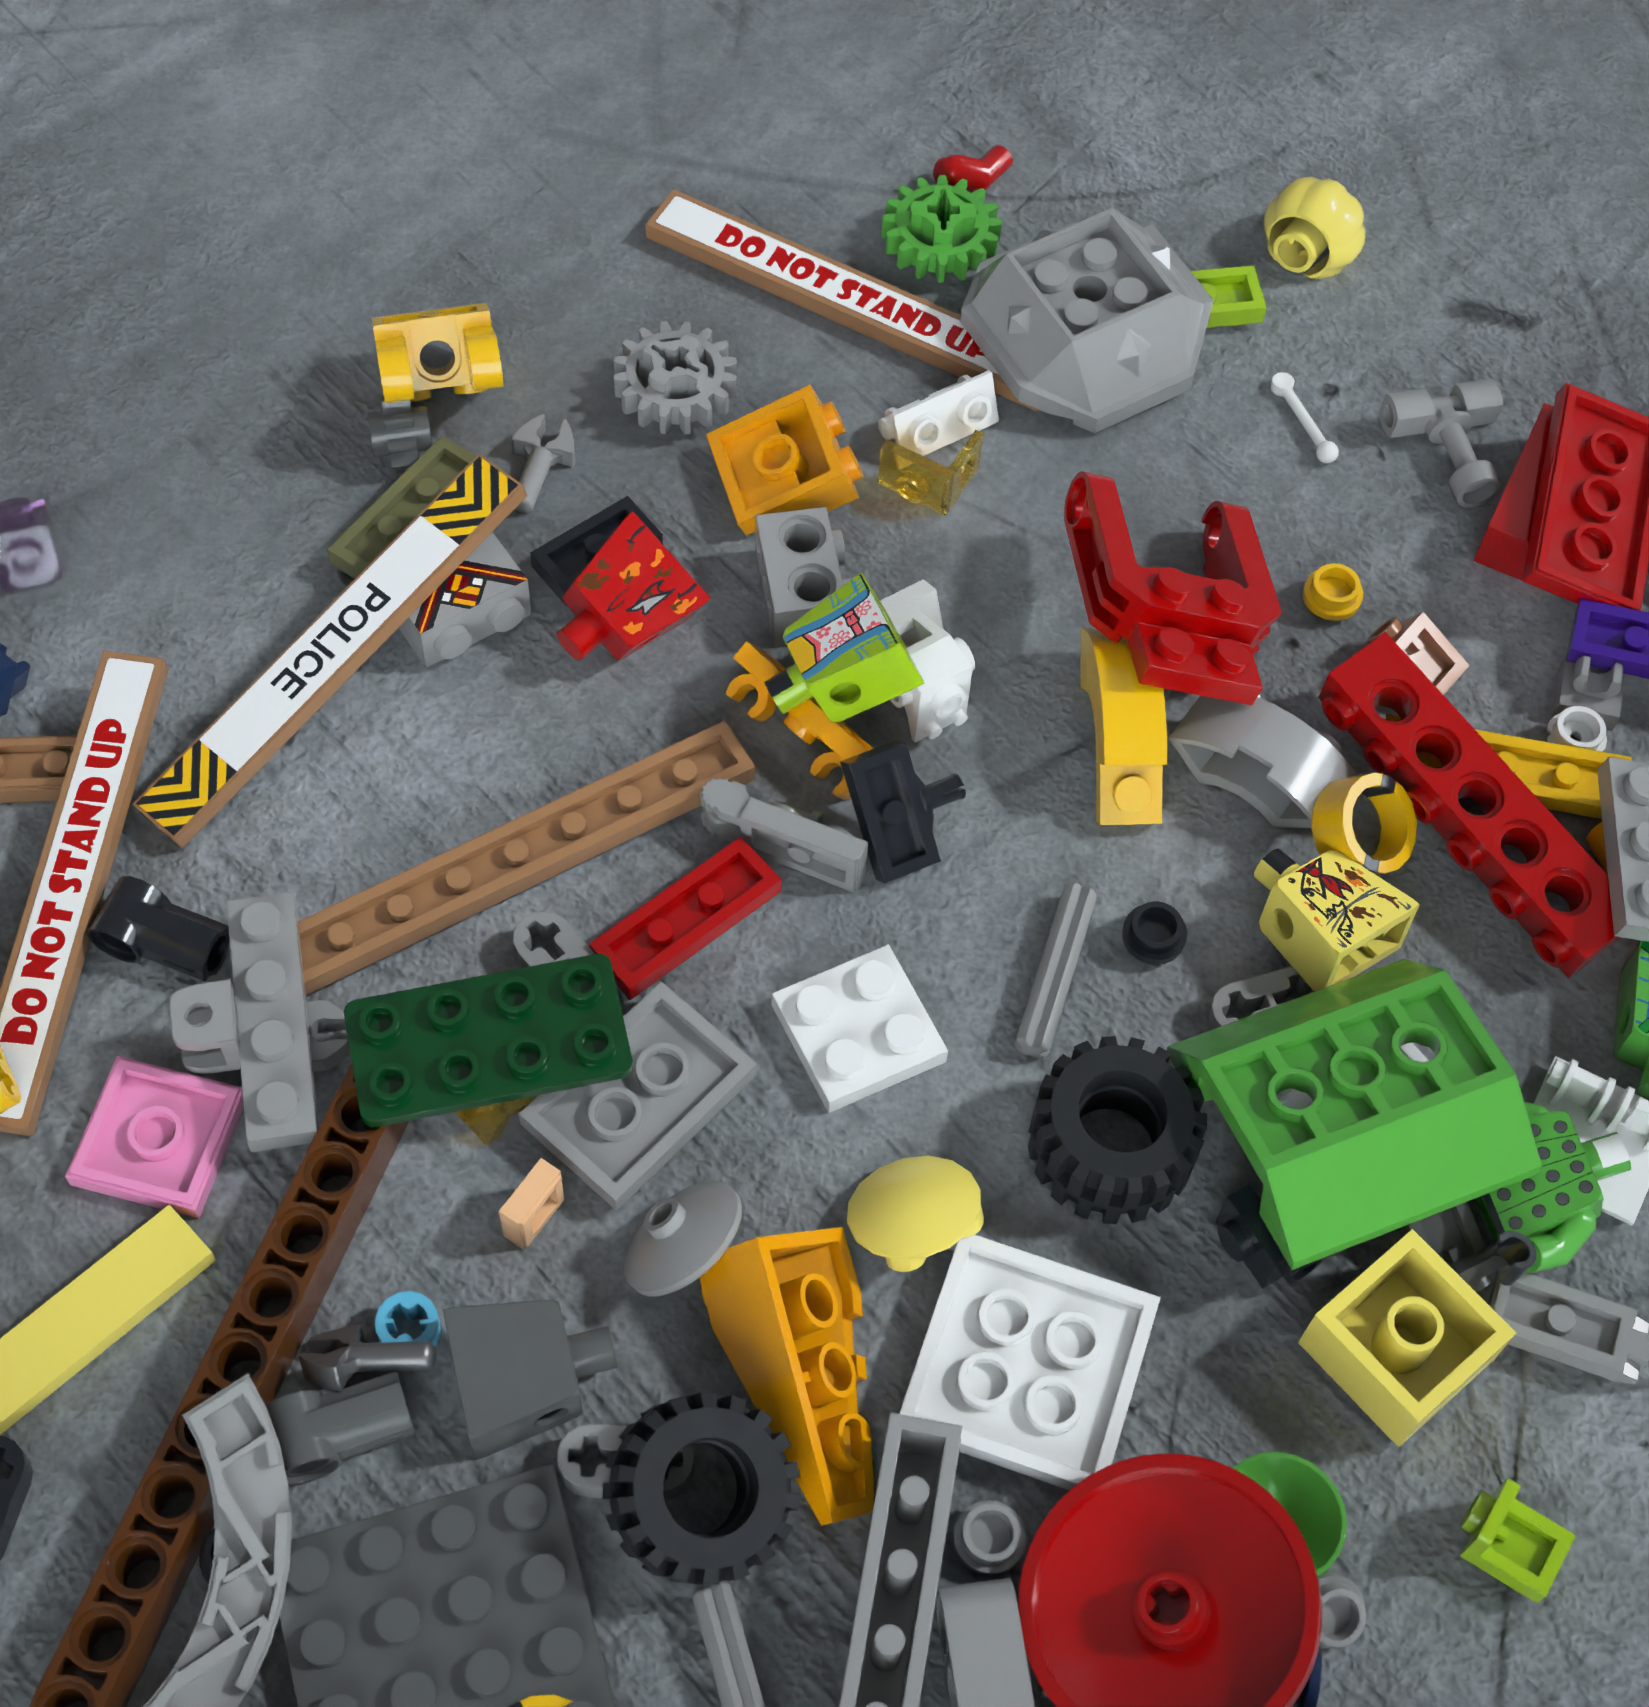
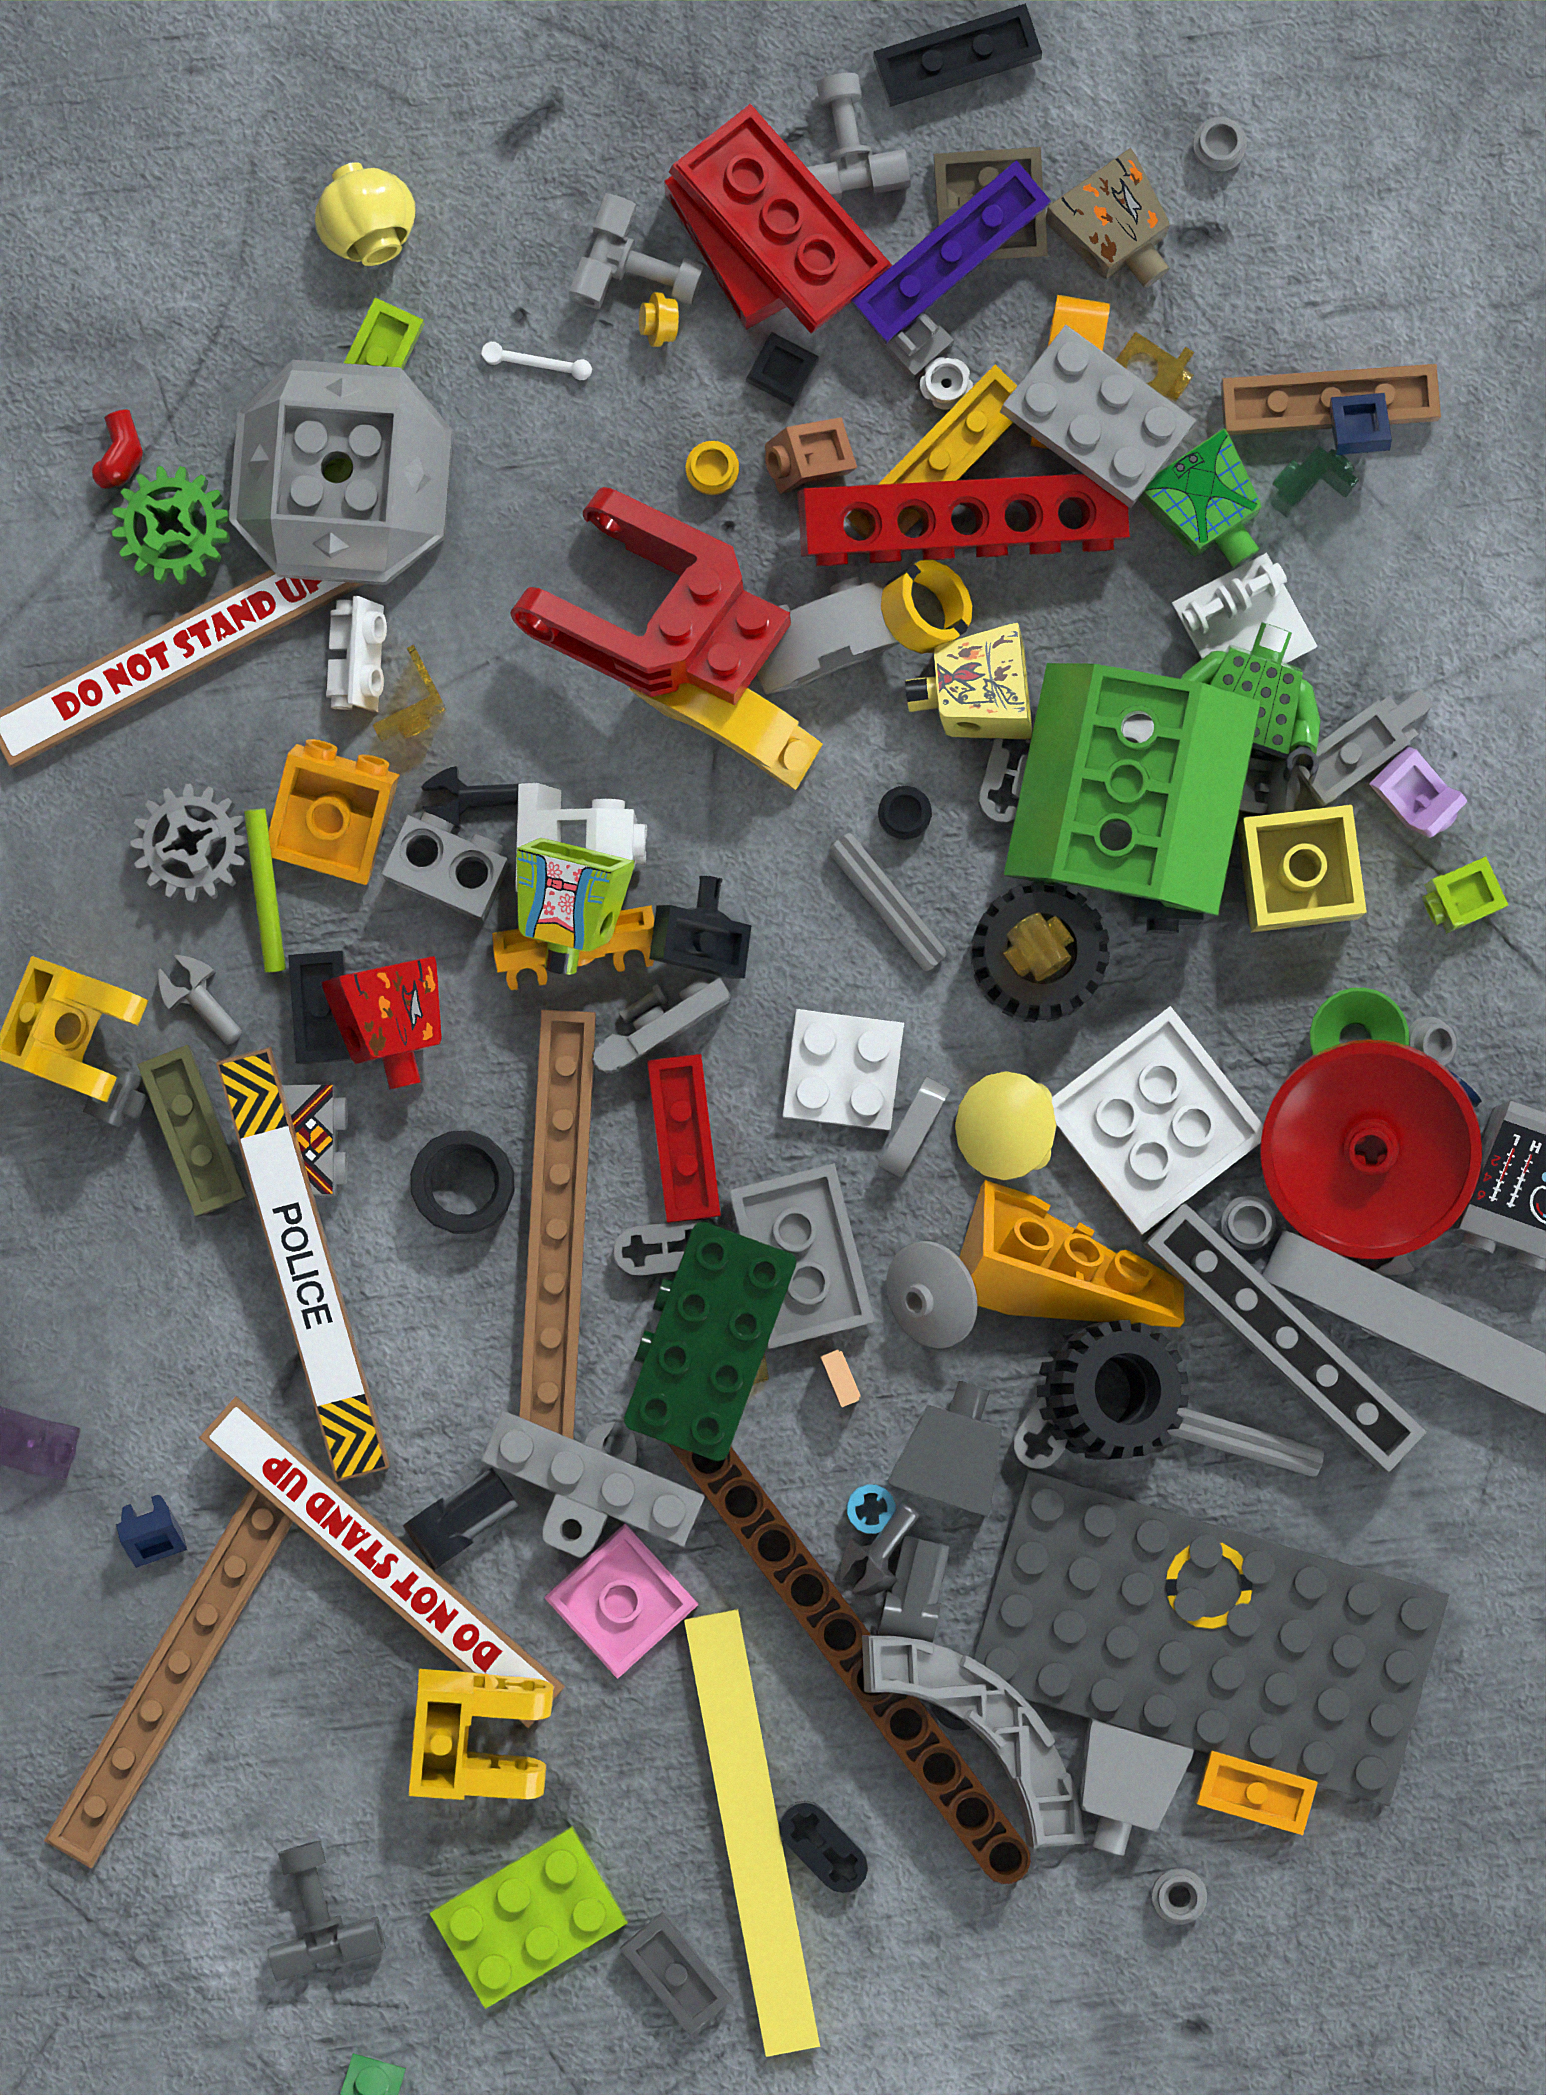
camera: 55 degrees left, 25 degrees up
none -> lime bar [244,808,286,972]
none -> black tyre [410,1130,515,1234]
none -> black bar [421,766,520,828]
none -> yellow plate [639,292,679,347]
none -> black tile [746,331,819,407]
none -> light grey beam [878,1076,951,1179]
none -> clear yellow gear [1003,912,1074,981]
none -> lavender bracket [1369,746,1467,838]

